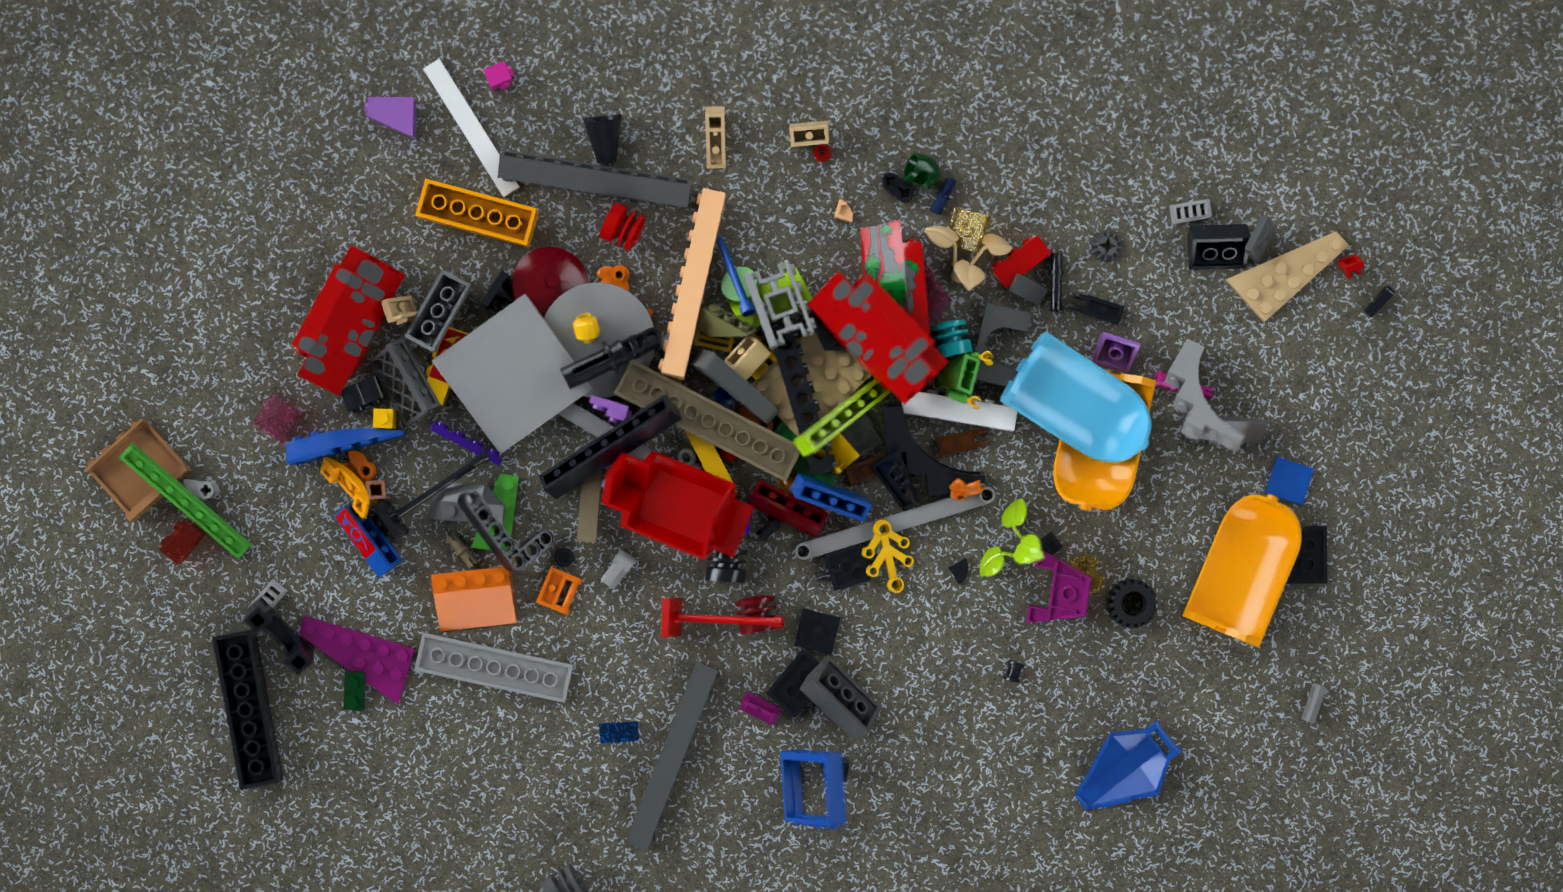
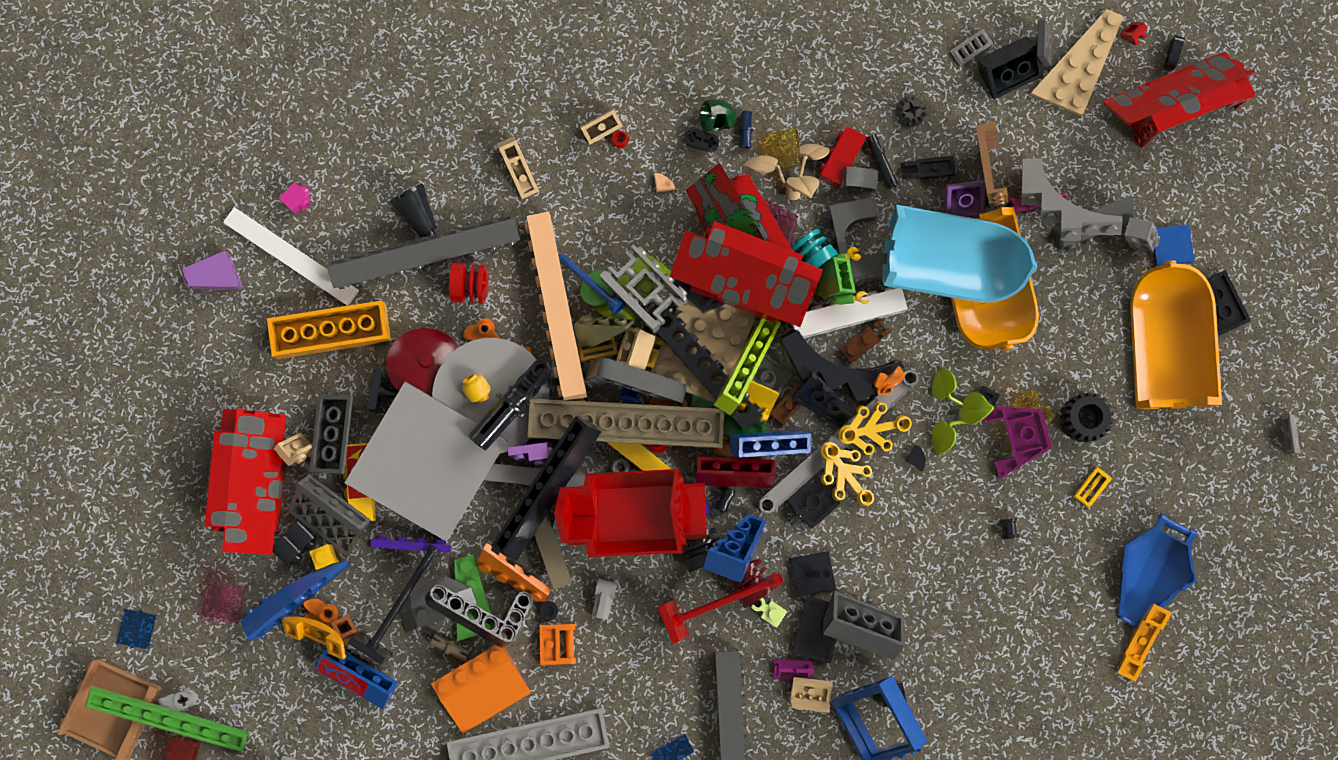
camera: 25 degrees left, 5 degrees down
none -> clear blue piece [117,609,157,649]
none -> orange wing [475,543,551,603]
none -> blue wedge [703,514,766,582]
none -> yellowish green plate [750,598,787,628]
none -> tan bracket [790,677,833,713]
none -> yellow plant [838,402,912,455]
none -> medium nougat panel [976,122,1009,210]
none -> yellow tile [1073,466,1112,508]
none -> red panel [1103,51,1256,148]
none -> light orange slope [1117,603,1172,682]
none -> light grey brick [1125,217,1160,252]

